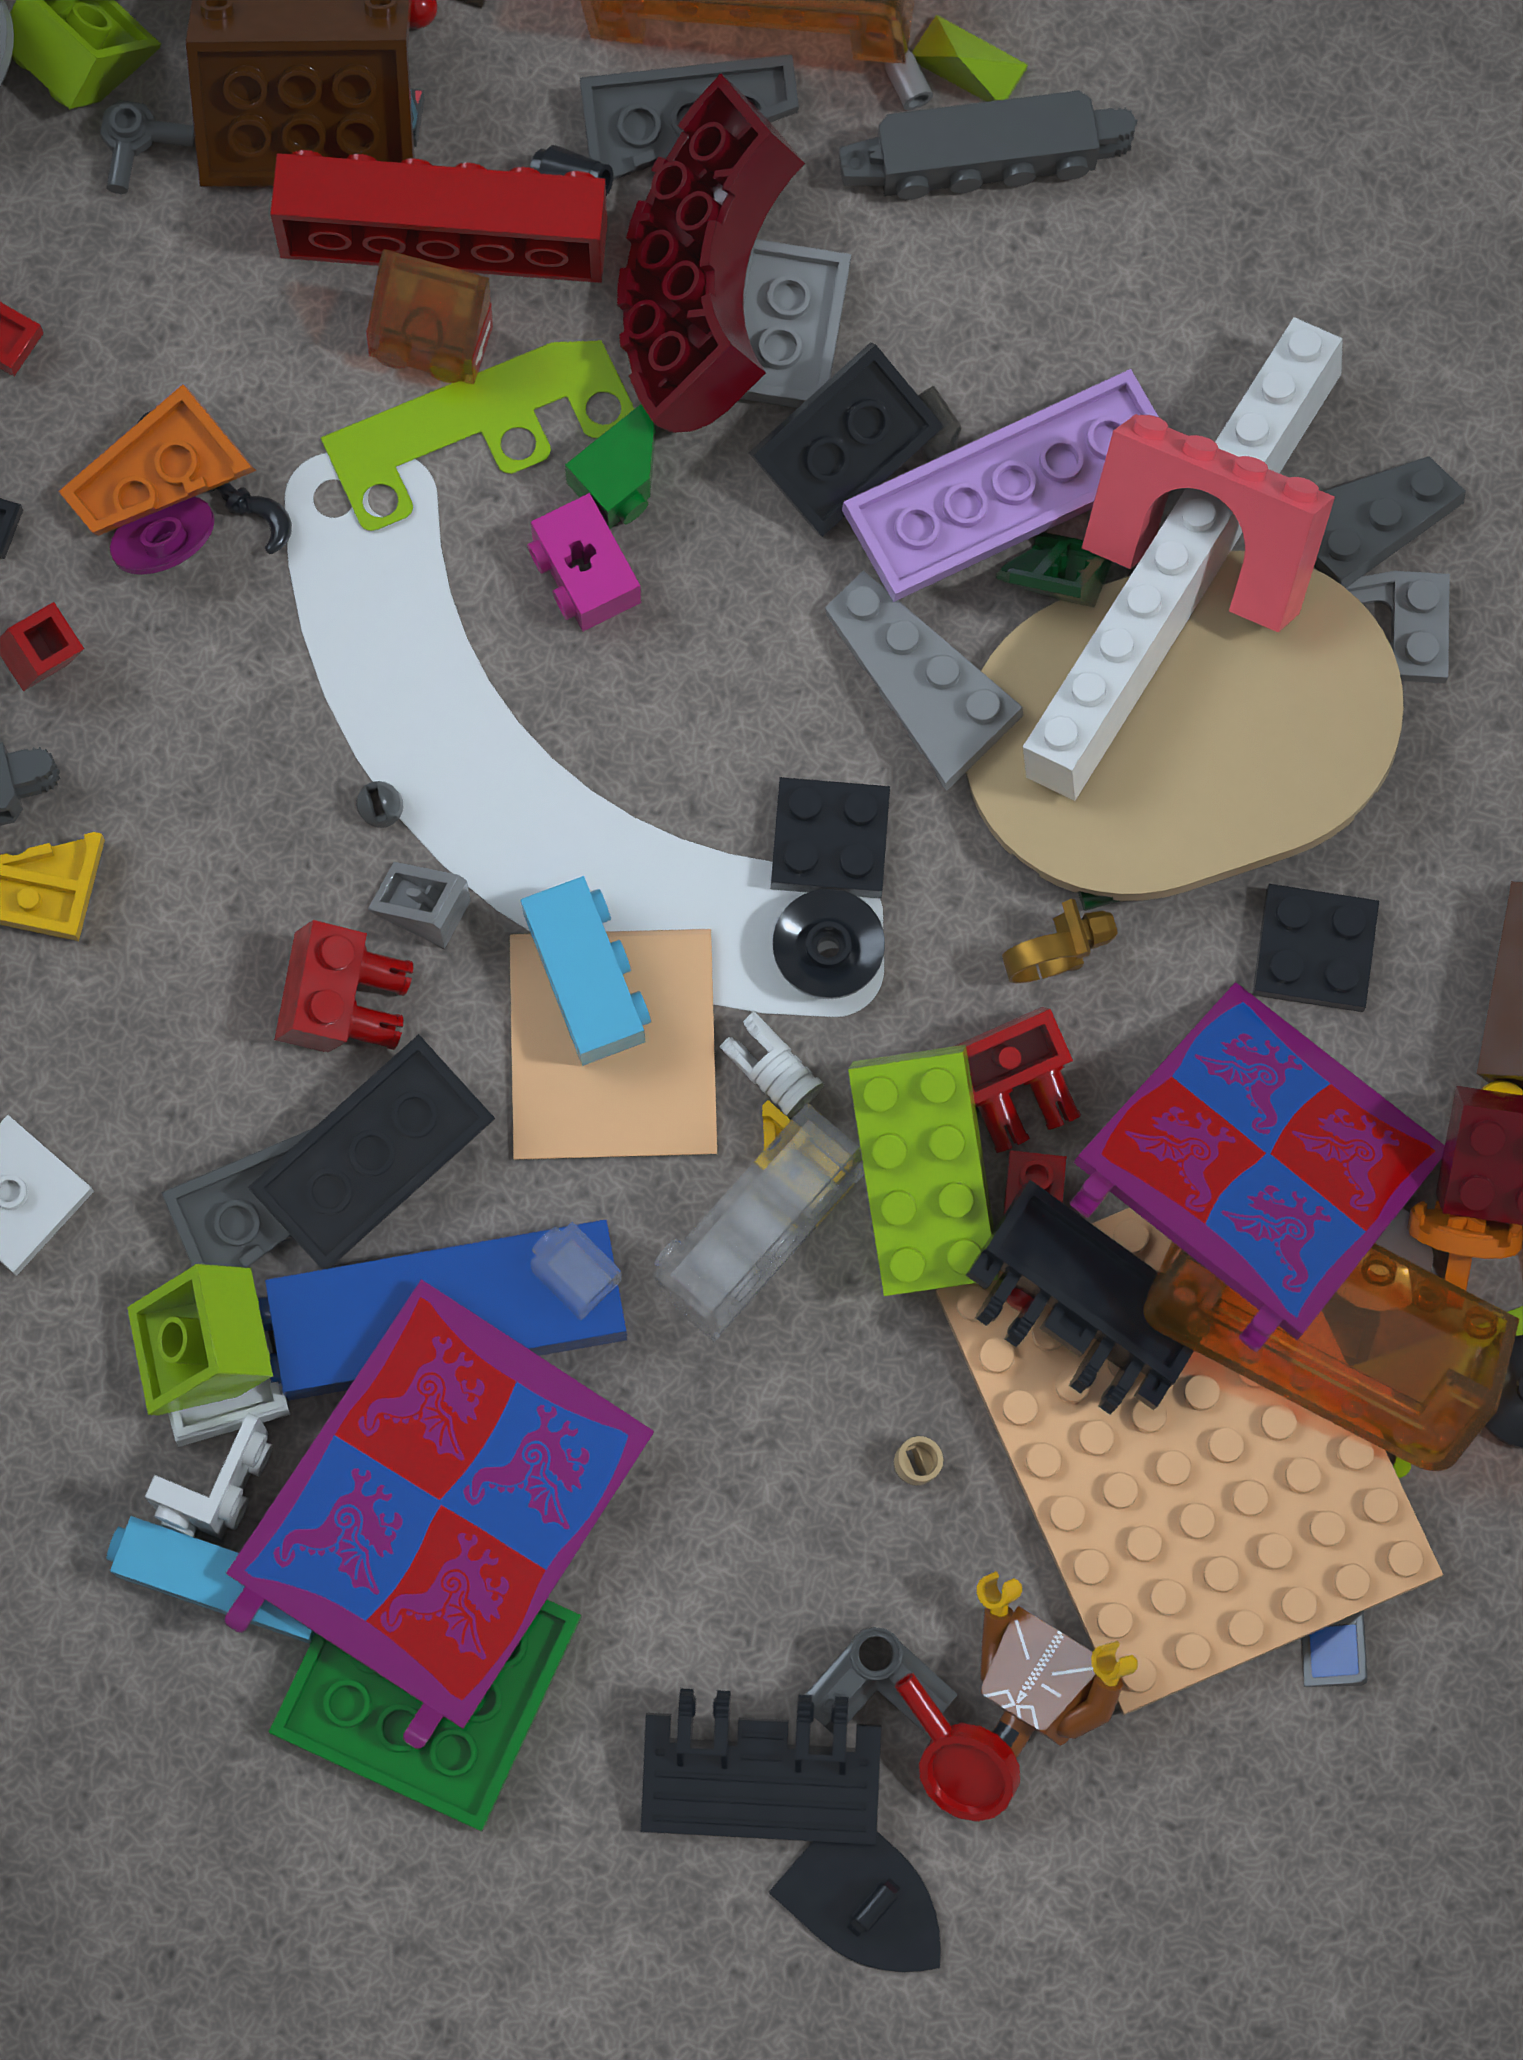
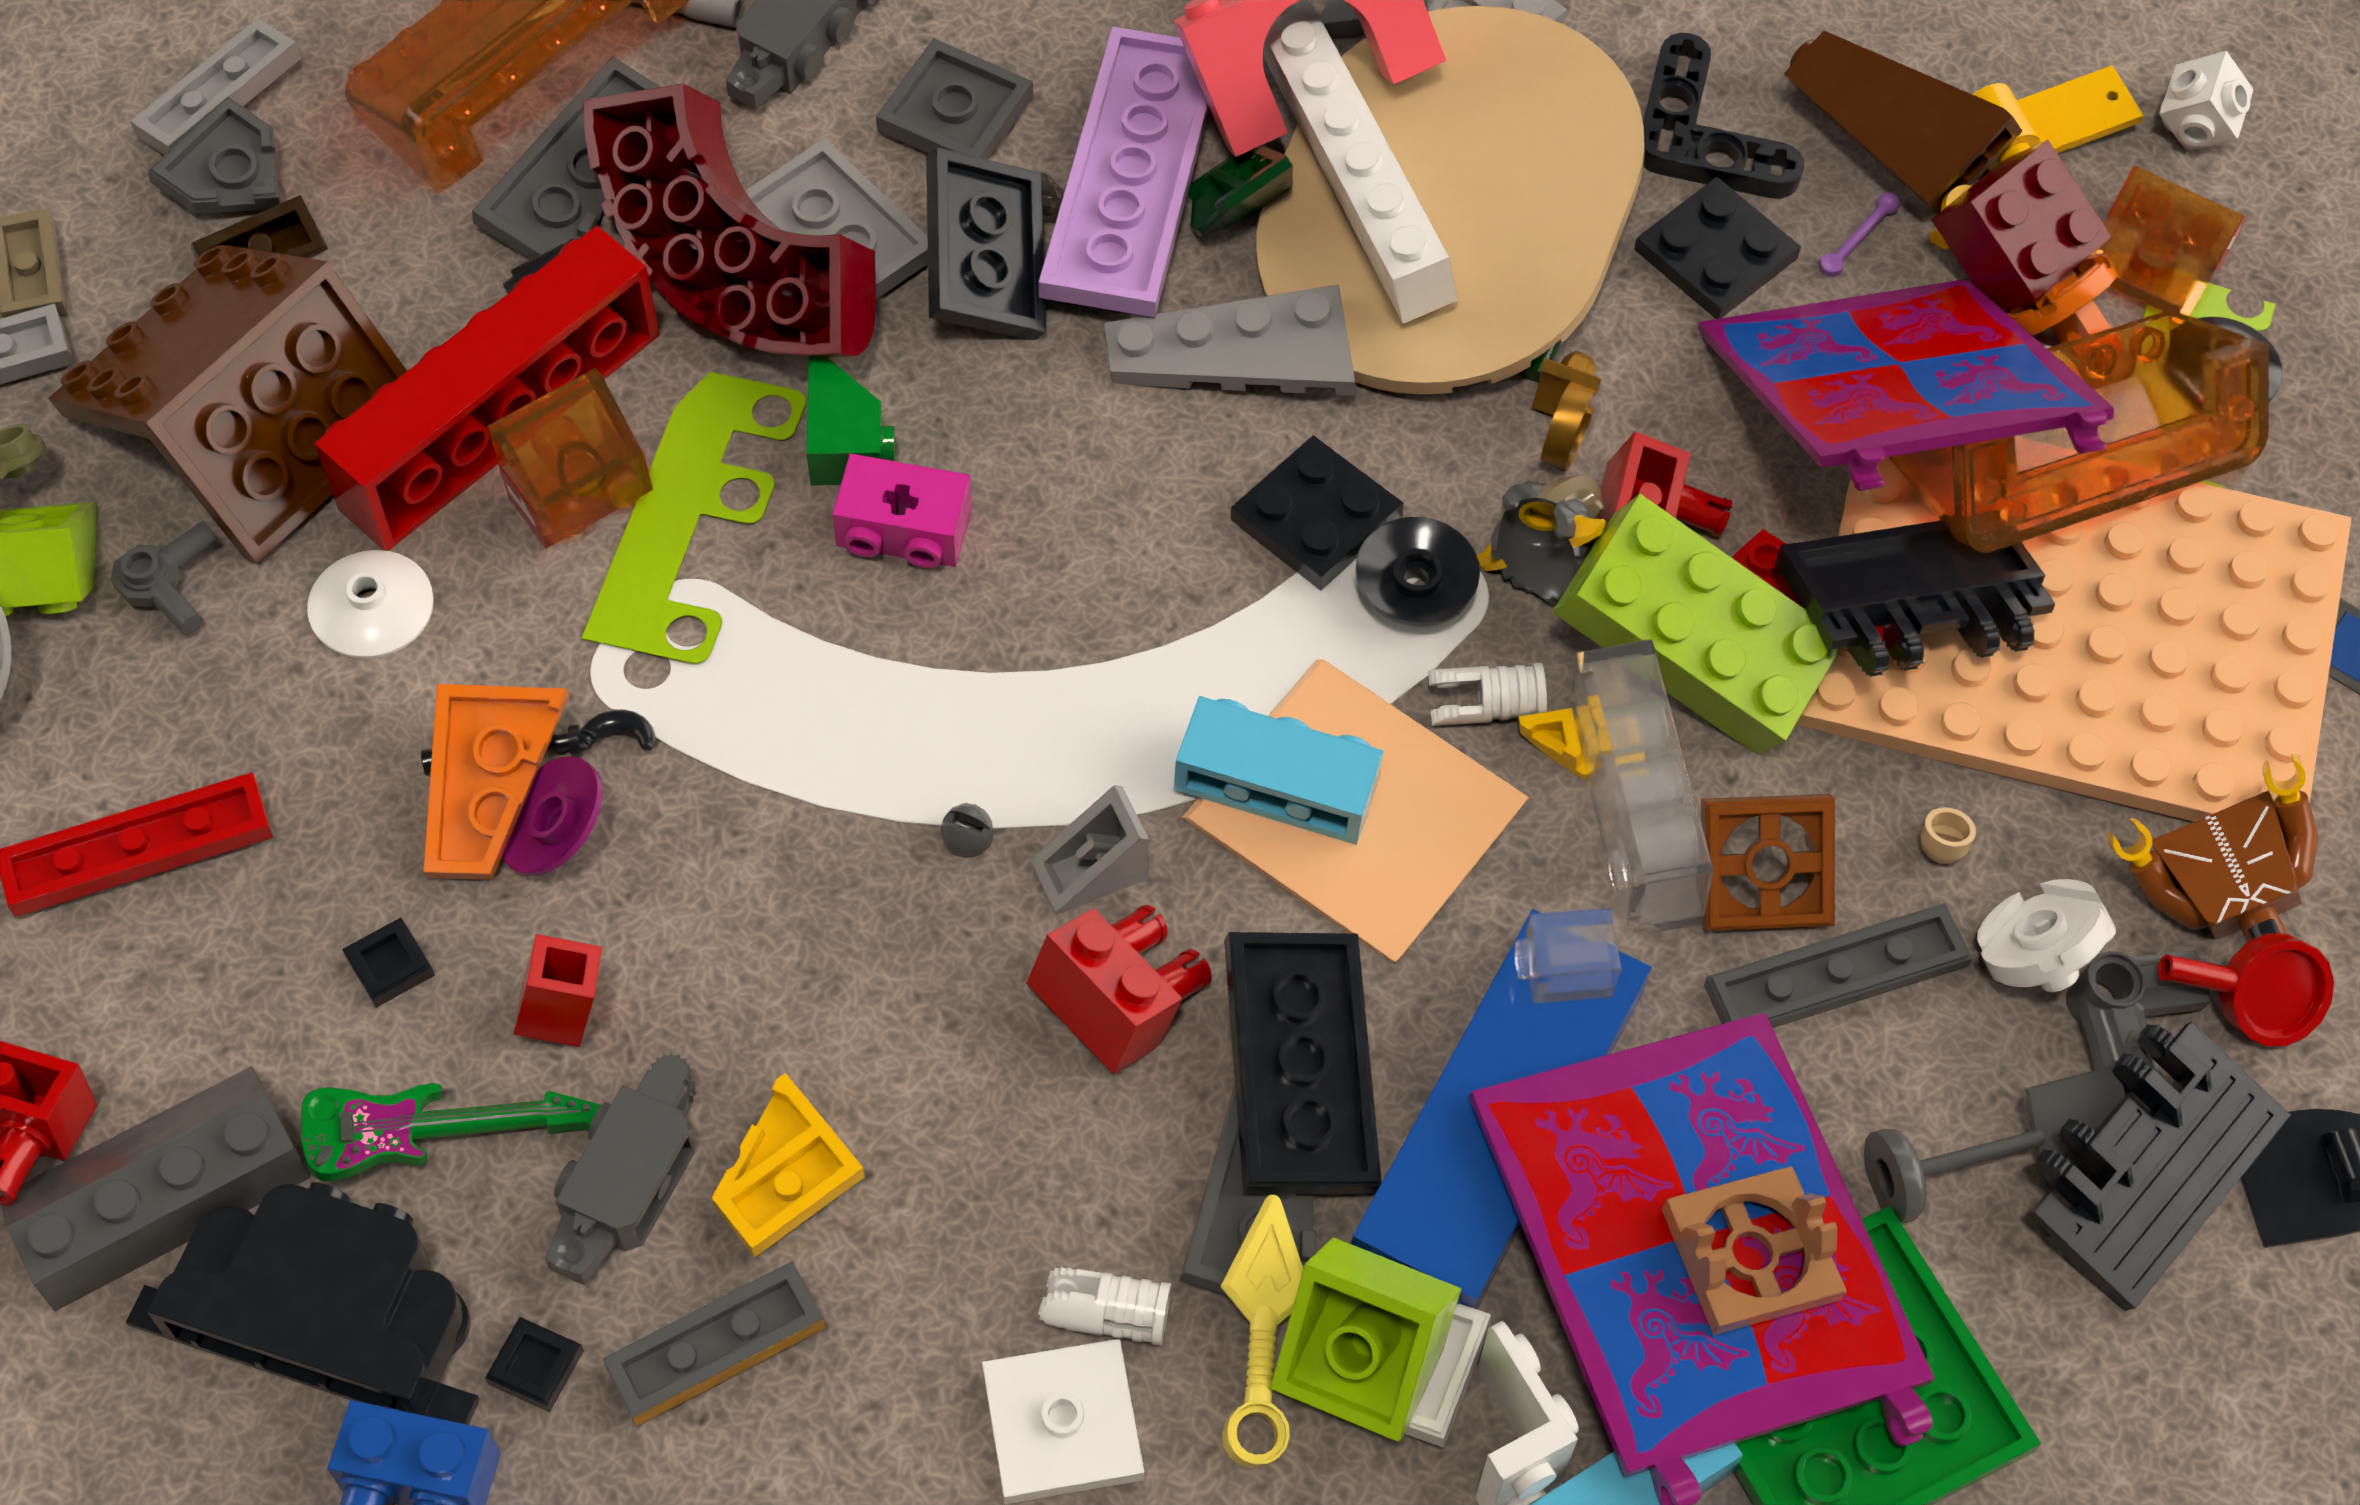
camera: 50 degrees left, 15 degrees down
none -> white dish [307,550,433,659]
none -> dark grey plate [876,38,1033,160]
none -> white hinge [1038,1267,1172,1346]
none -> light yellow piece [1220,1195,1303,1469]
none -> dark grey hair [1477,475,1606,605]
none -> black beam [1643,33,1804,199]
none -> medium nougat piece [1661,1166,1847,1336]
none -> dark orange piece [1694,794,1835,931]
none -> dark grey tile [1704,903,1973,1028]
none -> medium lavender hinge [1819,192,1900,277]
none -> dark grey piece [1864,1065,2126,1224]
none -> white plate [1977,879,2116,992]

